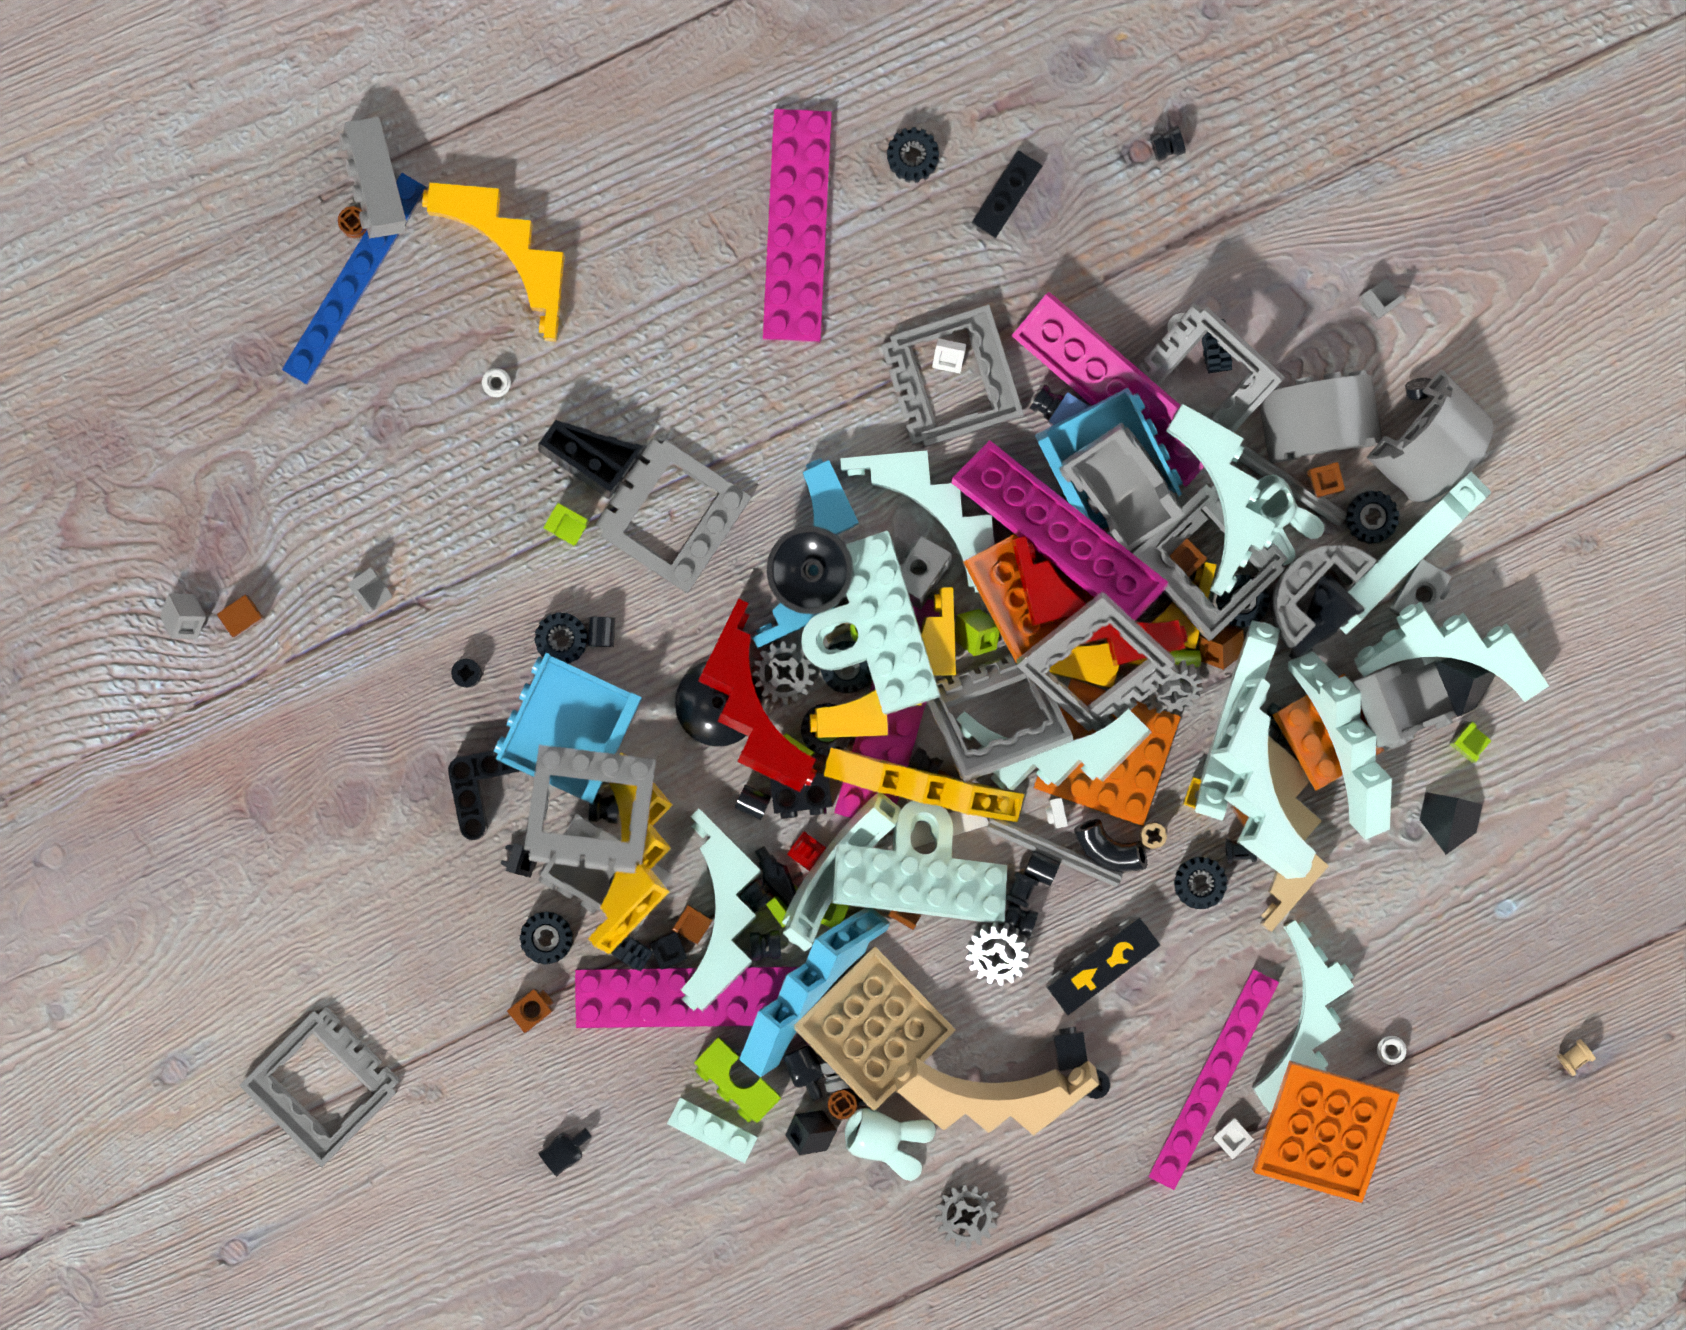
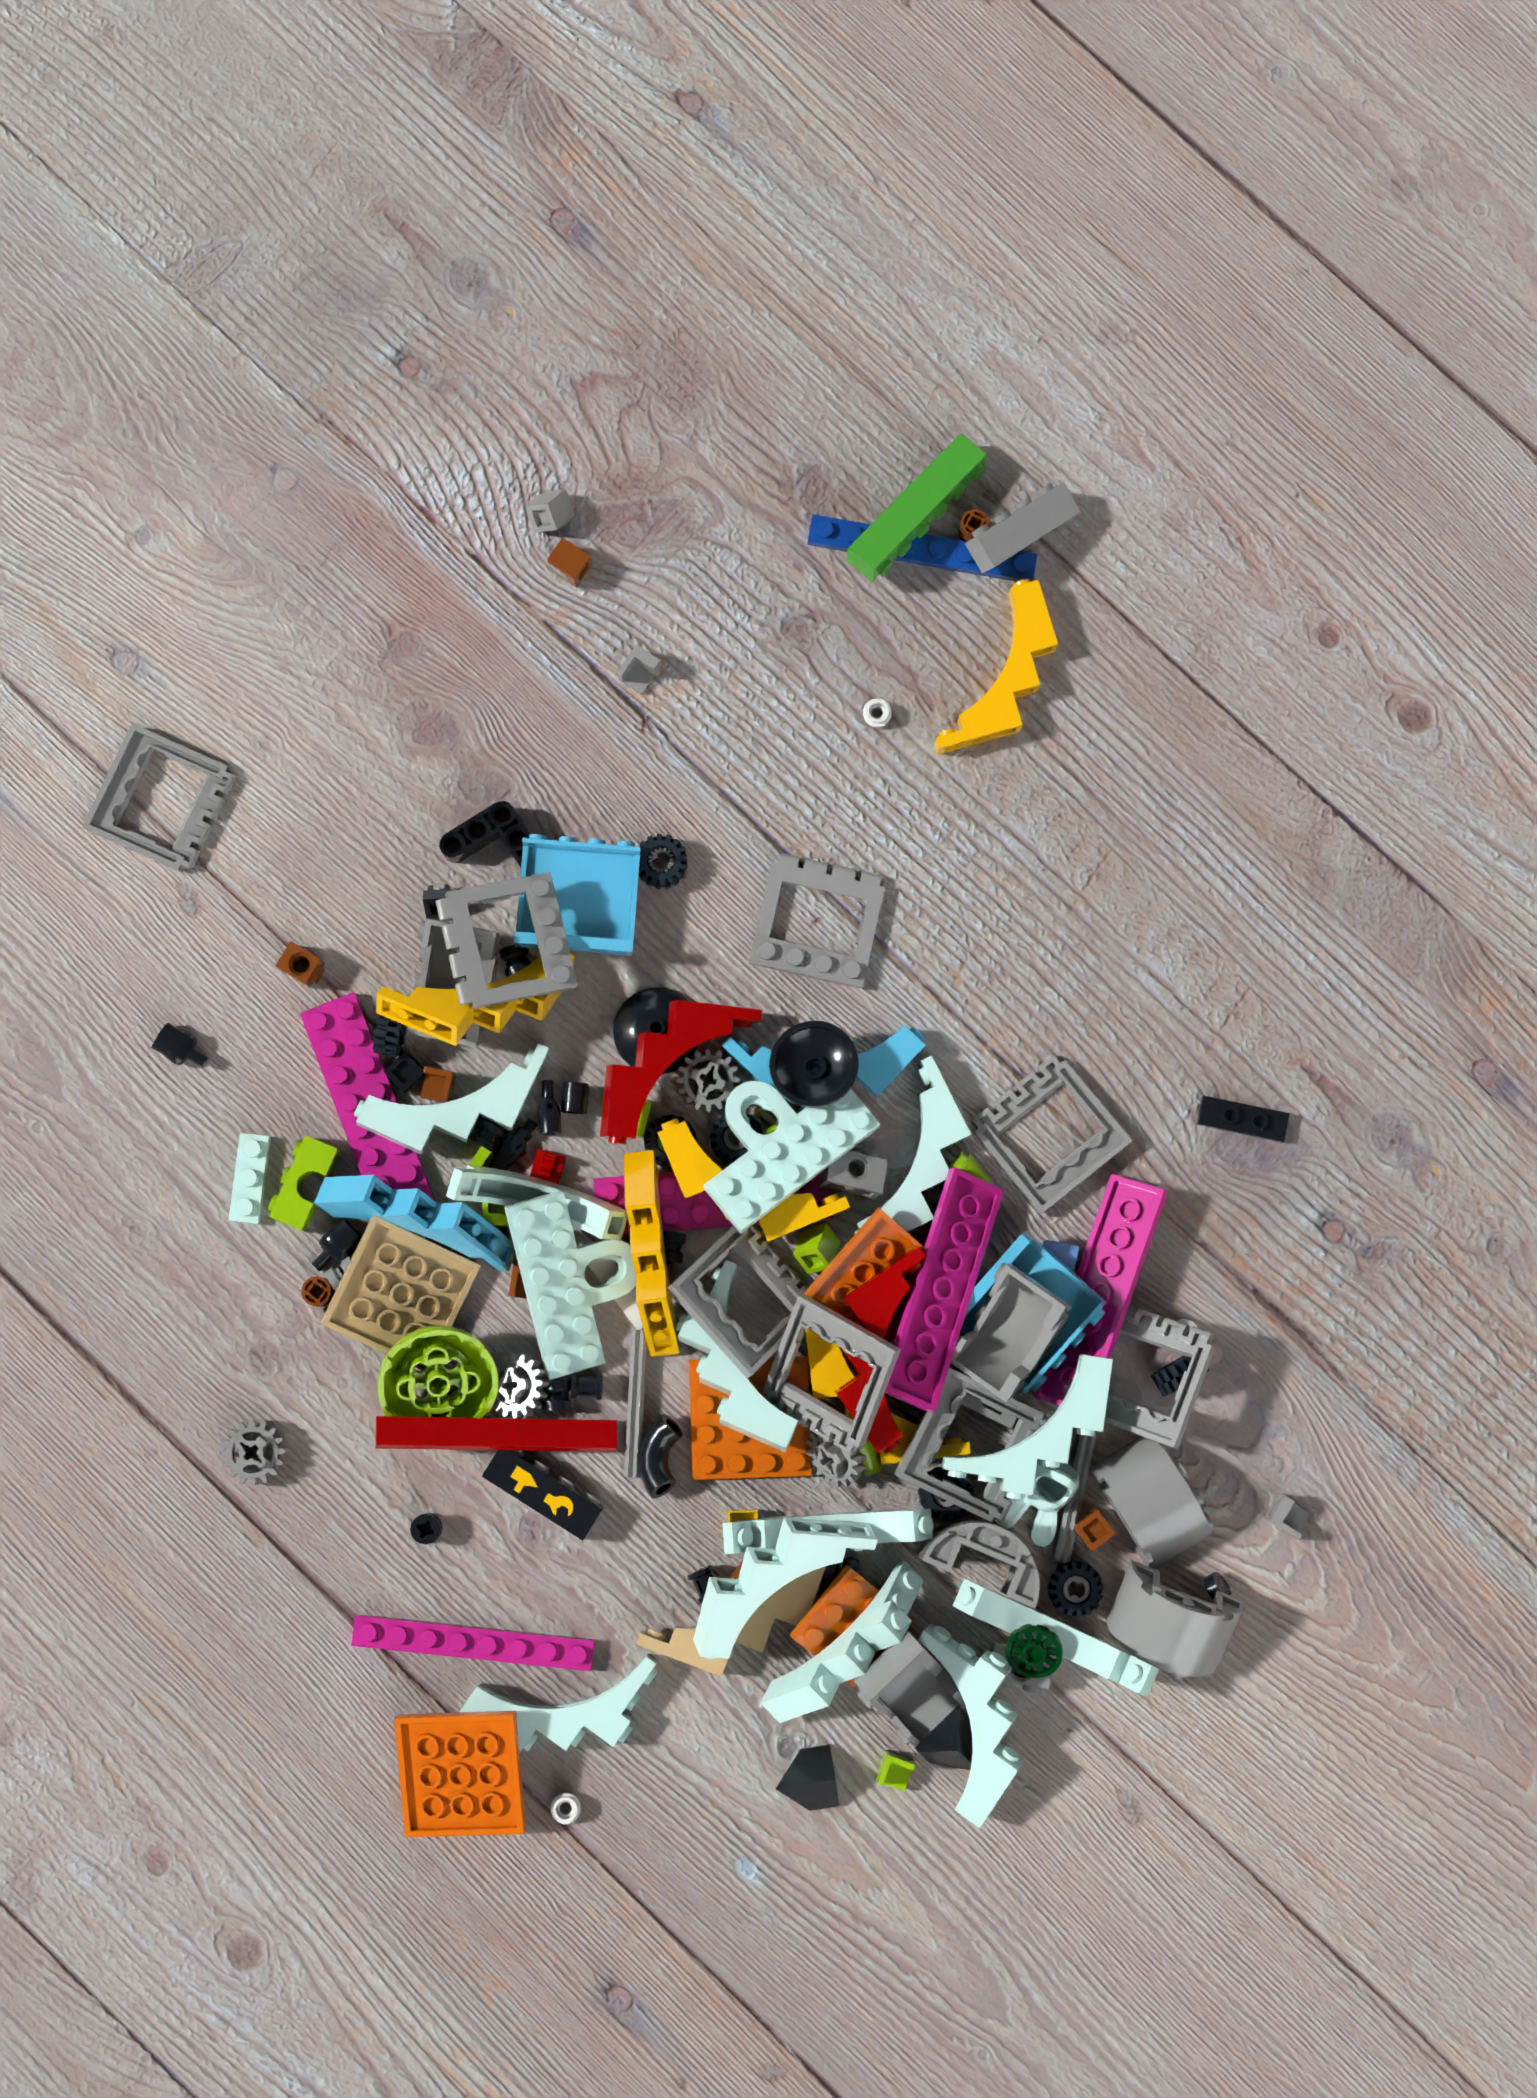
camera: 65 degrees right, 5 degrees down
black wheel [451,658,482,688] -> none
black bush [519,912,573,964] -> none
black wedge [538,420,644,500] -> none
lime panel [543,503,589,546] -> none
black beam [588,616,616,647] -> none
black wheel [750,930,781,961] -> none
dark pink plate [763,109,832,343] -> none
black brick [770,773,832,819] -> none
black panel [785,1110,837,1155] -> none
light aqua piece [845,1108,936,1181] -> none
black bush [887,127,939,183] -> none
tan arch [894,1057,1099,1135] -> none
white plate [932,339,966,373] -> none
black beam [1023,851,1061,886] -> none
black wheel [1029,385,1064,421] -> none
white plate [1045,798,1068,829] -> none
black brick [1053,1026,1088,1071] -> none
tan bush [1139,823,1167,849] -> none
black wheel [1150,126,1186,162] -> none
dark orange panel [1169,538,1207,577] -> none
black bush [1174,857,1227,909] -> none
dark orange panel [1199,624,1244,670] -> none
white plate [1213,1118,1254,1159] -> none
black wing [1289,575,1365,660] -> none
tan bush [1556,1039,1596,1077] -> none
none -> red tile [375,1416,617,1452]
none -> lime brick [377,1325,498,1418]
none -> black piece [539,1080,562,1135]
none -> bright green brick [846,433,987,582]
none -> lime cone [948,1151,992,1183]
none -> dark green wheel [1005,1624,1063,1678]

